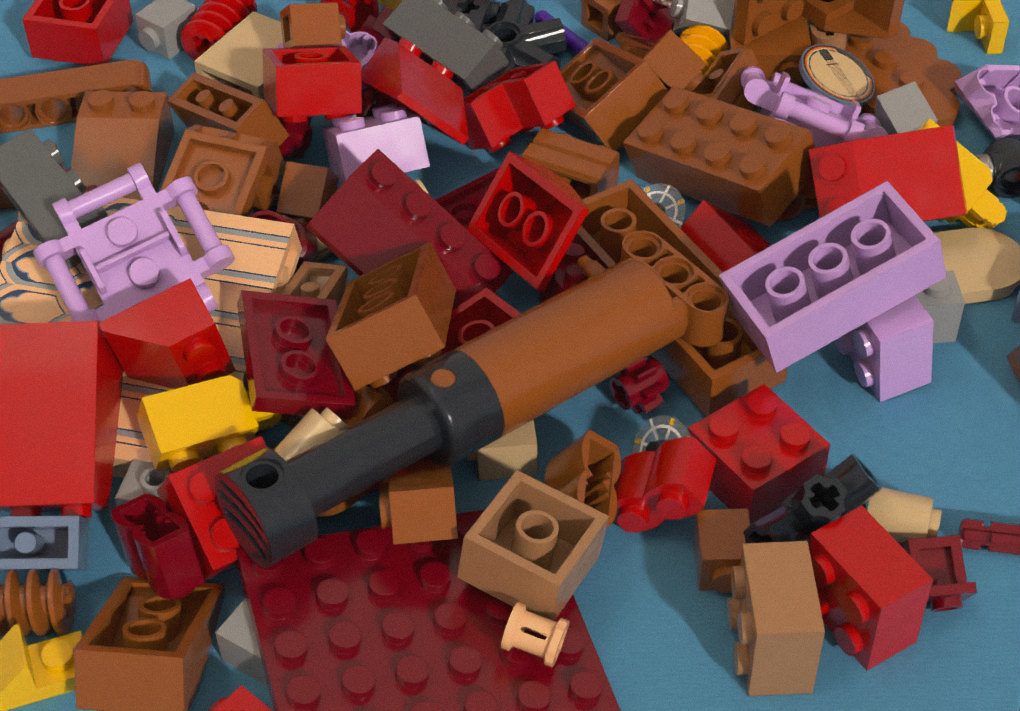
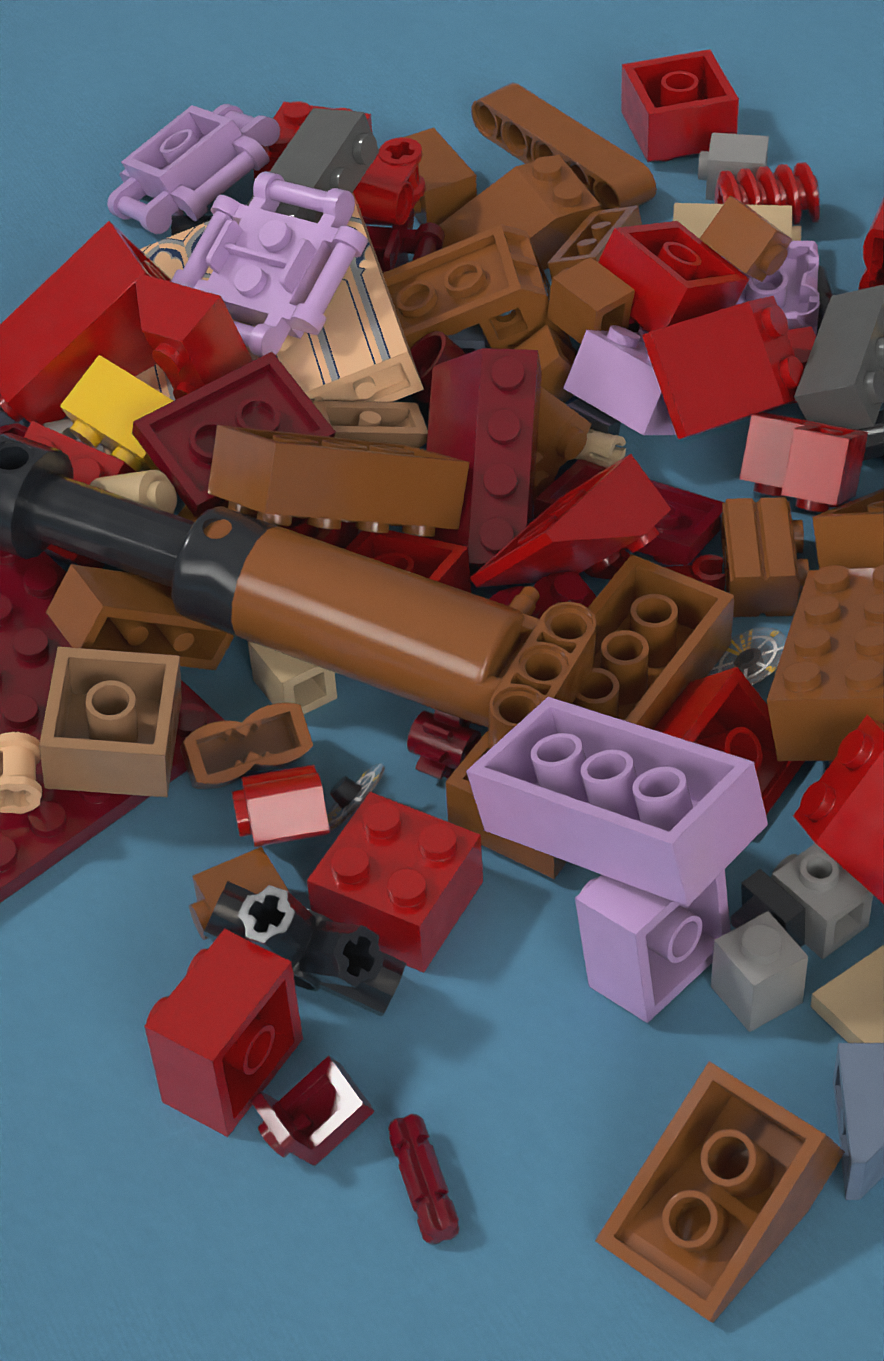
camera: 65 degrees right, 0 degrees up
medium nougat brick [727,541,825,696] -> none
tan brick [867,487,942,544] -> none
none -> dark orange brick [547,257,635,344]

